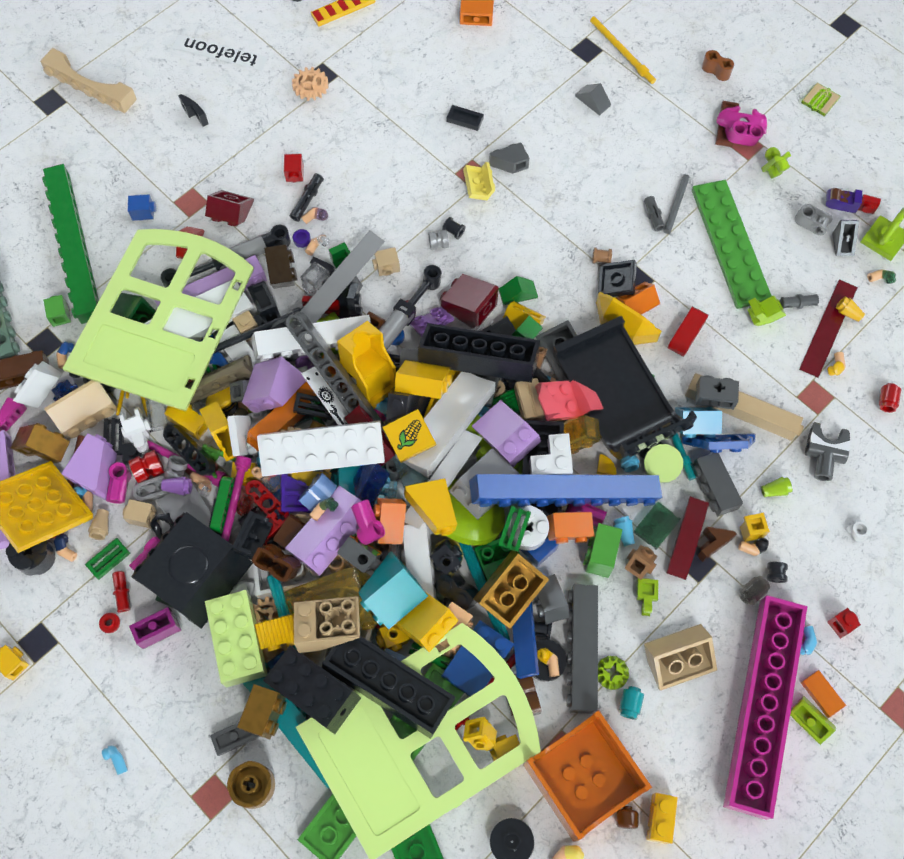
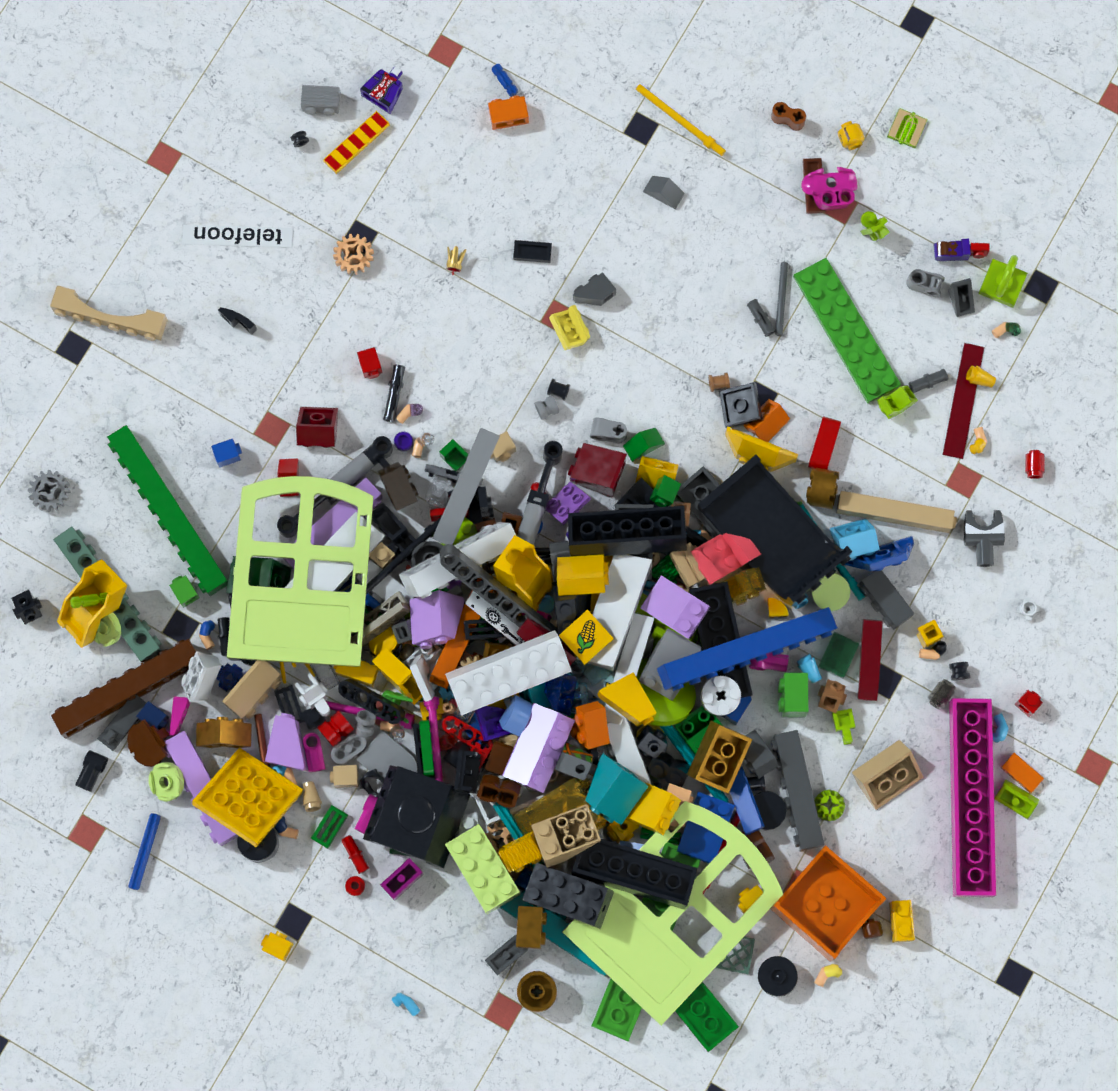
camera: 15 degrees left, 10 degrees up
medium lavender cone [161,476,193,496] -> none
arm [309,497,339,521] -> none
dark pink piece [351,500,385,545] -> none
yellow brick [463,717,497,751] -> none
green tile [498,506,531,552] -> none
white brick [529,433,573,475] -> none
arm [537,648,560,677] -> none
orange brick [547,512,594,544] -> none
teal brick [619,686,644,720] -> none
dark grey brick [695,375,739,410] -> none
reddish brown slope [698,527,737,562] -> none
lime cone [761,477,793,498] -> none
none -> pearl gold piece [446,246,467,275]
none -> light grey piece [590,417,627,443]
none -> sand green window [716,937,755,974]
none -> pearl gold brick [806,468,839,509]
none -> yellow head [838,121,865,150]

